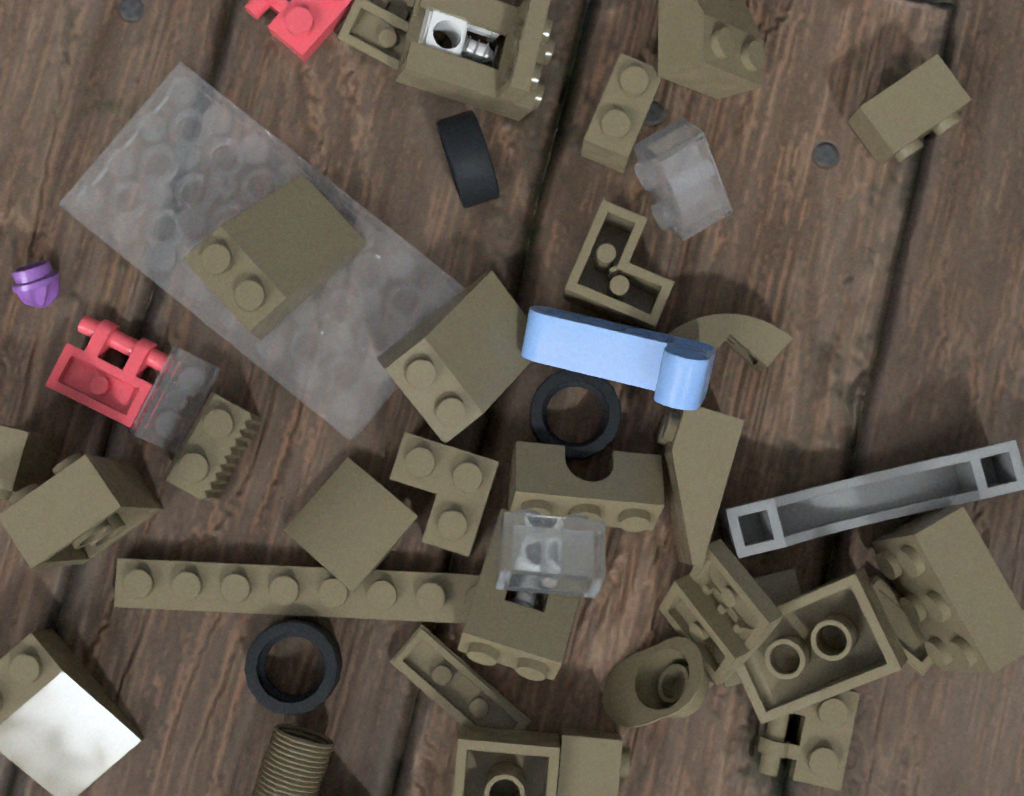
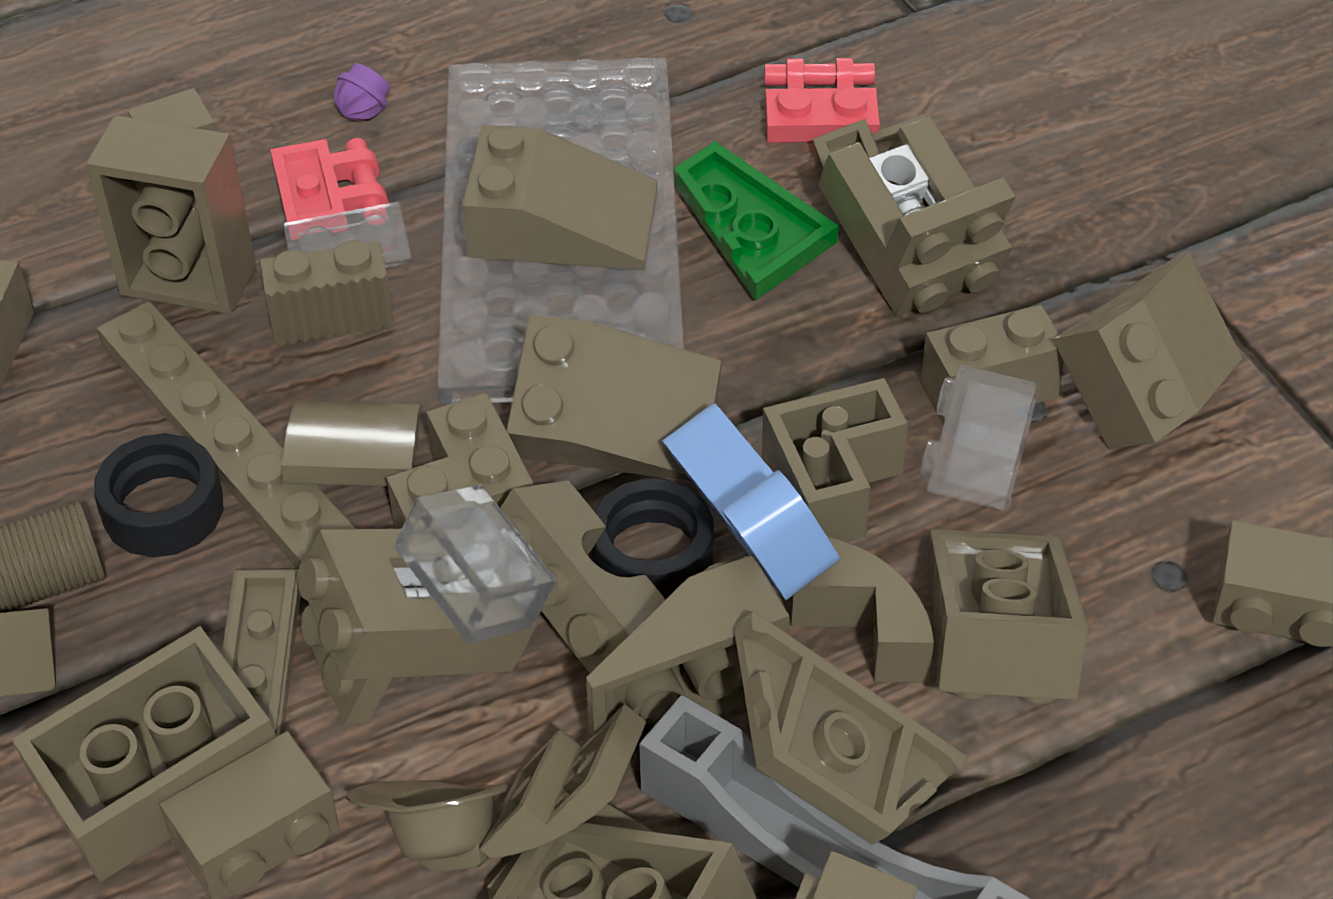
camera: 50 degrees right, 35 degrees down
black tyre [436,110,500,209] -> none
none -> green wing [674,141,839,301]
none -> dark tan wing [734,611,968,845]
none -> dark tan slope [929,529,1088,704]

